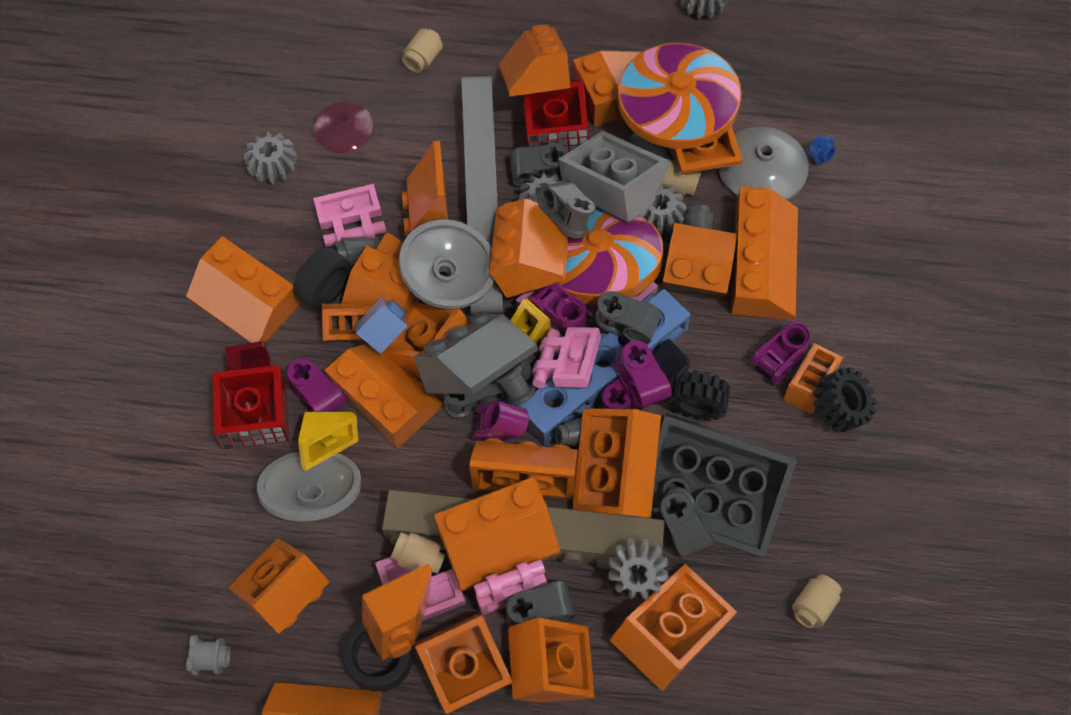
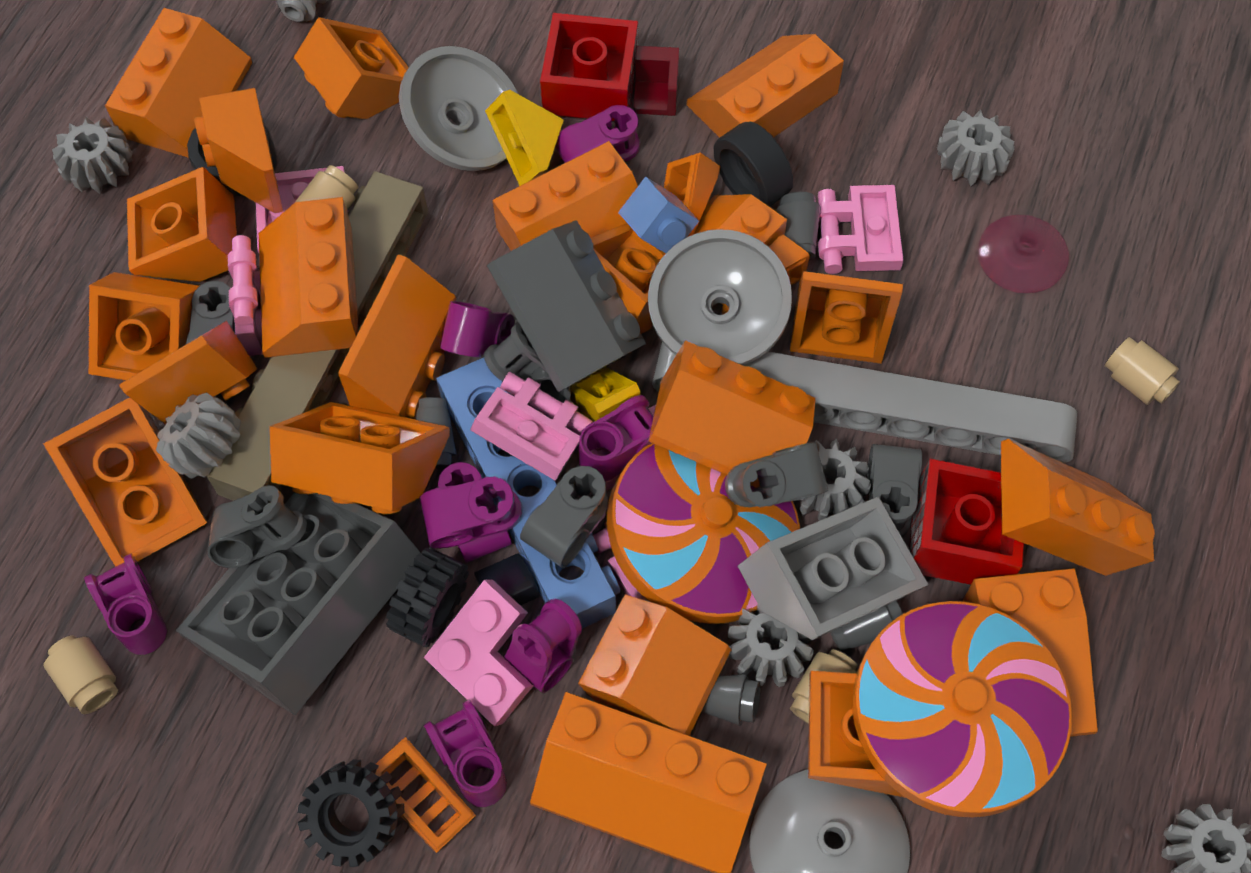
camera: 105 degrees right, 0 degrees up
none -> magenta piece [84,553,167,655]
none -> orange slope [119,321,257,424]
none -> bright pink plate [424,580,533,726]
none -> magenta piece [505,598,582,693]

